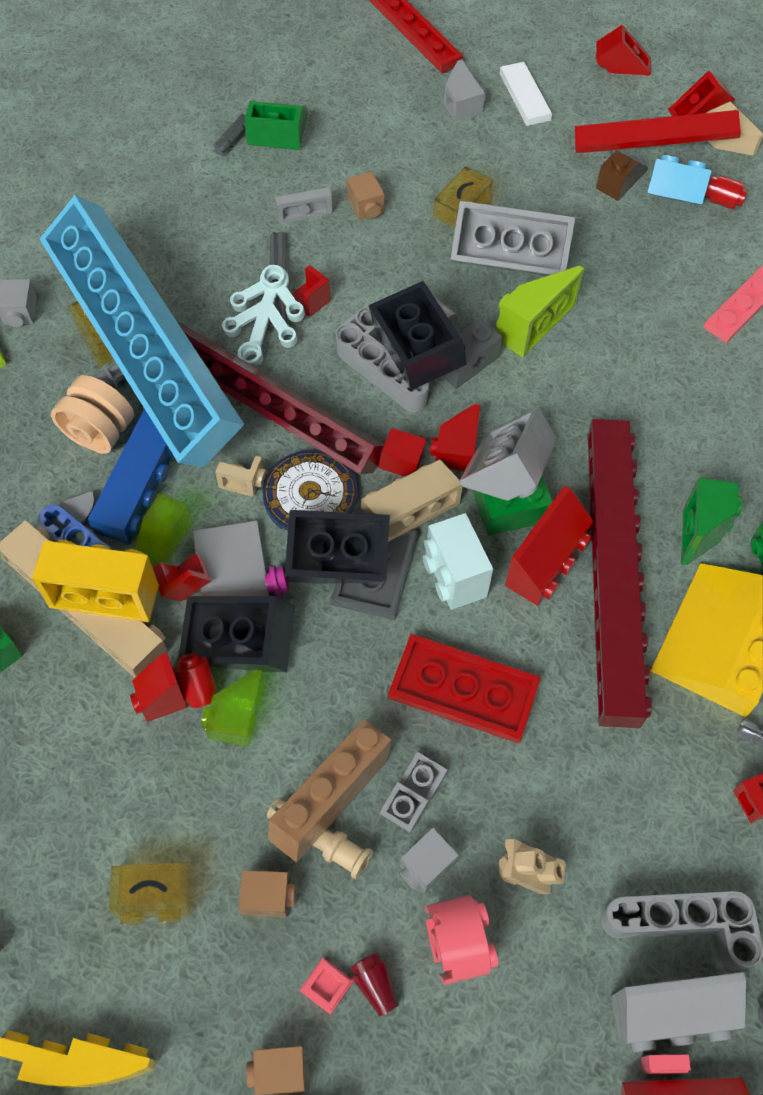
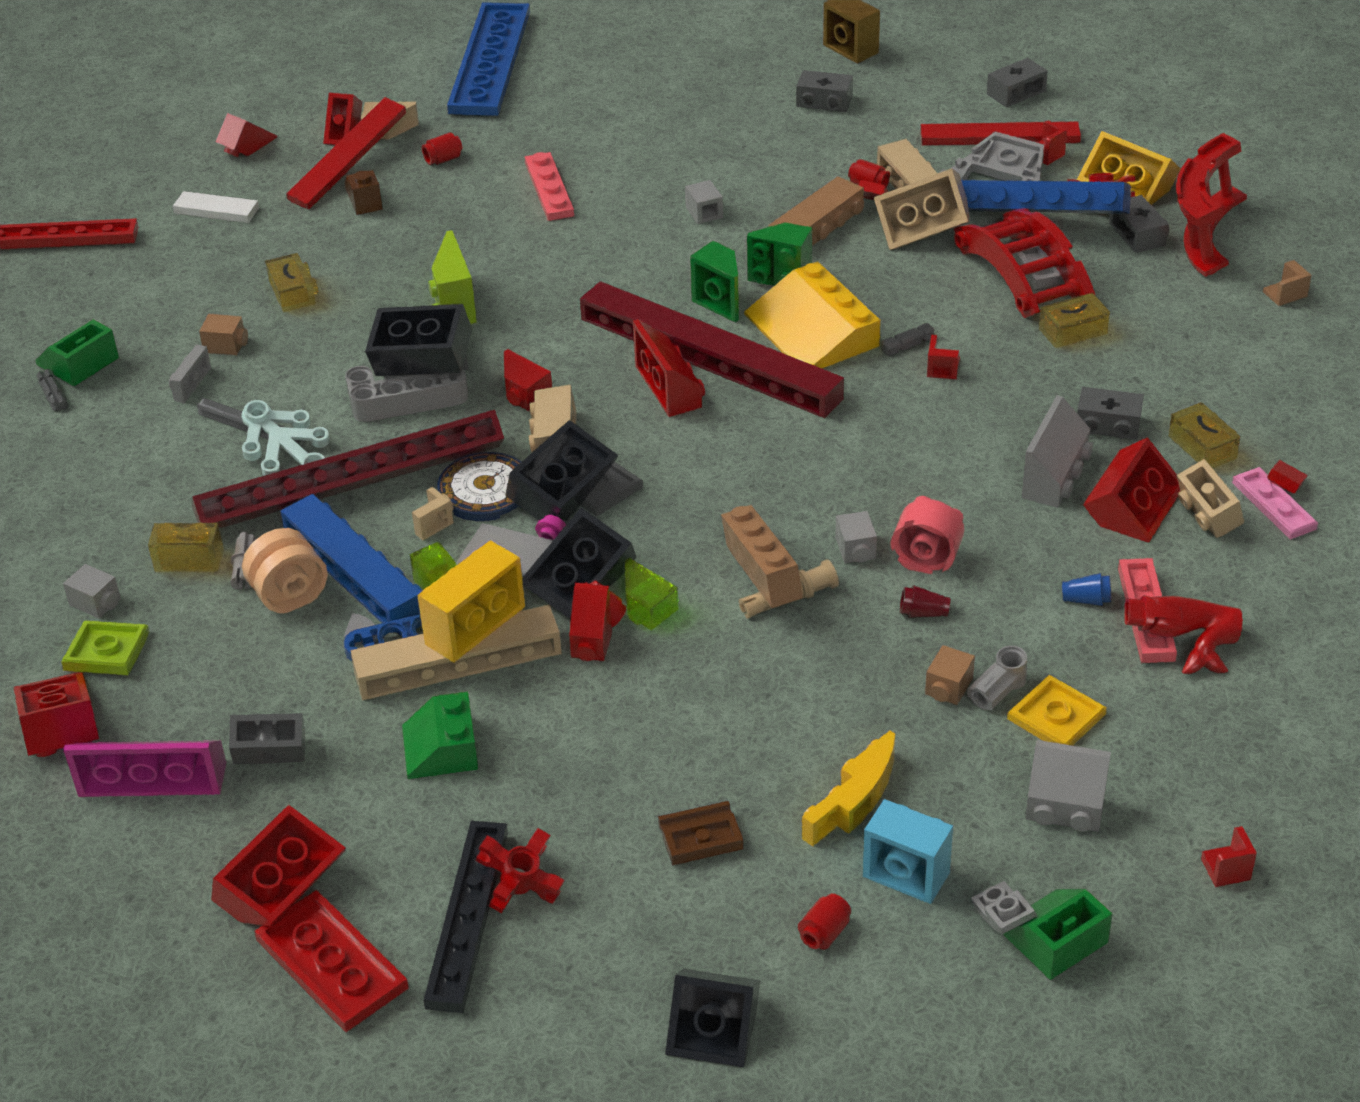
camera: 55 degrees left, 20 degrees down
medium azure brick [40,195,244,467] -> none
clear yellow brick [109,862,192,925] -> none
medium nougat brick [238,870,296,918] -> none
red panel [292,265,330,317] -> none
coral tile [300,958,354,1015] -> none
red panel [378,428,427,477] -> none
light grey slope [379,752,448,833] -> none
red plate [388,634,541,744] -> none
light aqua brick [423,513,493,610] -> none
light grey slope [444,60,486,121] -> none
light grey brick [450,201,575,276] -> none
light grey slope [459,407,557,501] -> none
green slope [472,477,552,536] -> none
tan hips [499,839,566,894] -> none
light grey beam [601,891,763,972] -> none
coral tile [641,1055,691,1075] -> none
medium azure slope [647,155,712,204] -> none

